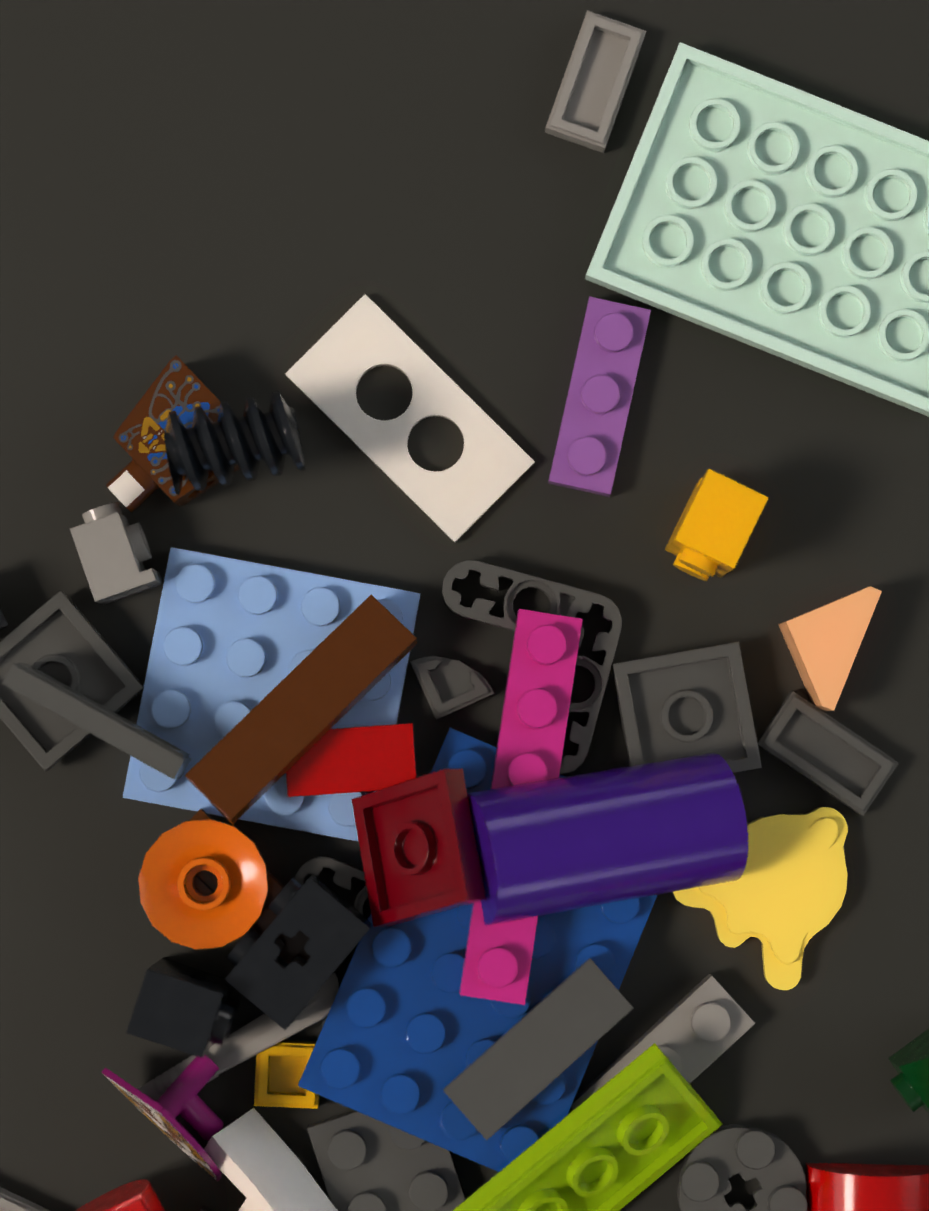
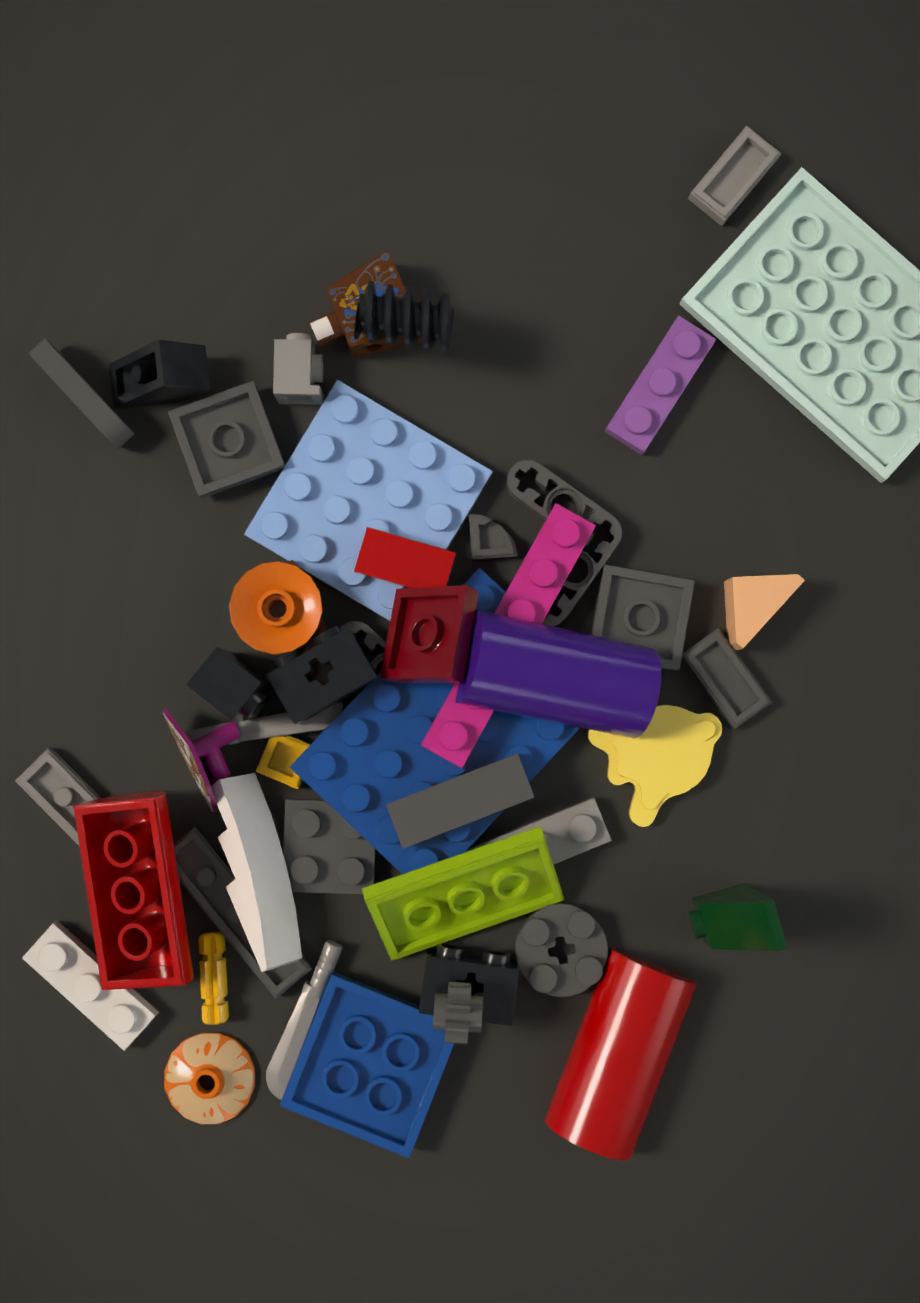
camera: 20 degrees right, 0 degrees up
dark grey tile [2,662,191,779] -> none
reddish brown tile [185,595,418,825] -> none
white piece [285,294,535,543] -> none
yellow brick [665,469,769,581] -> none

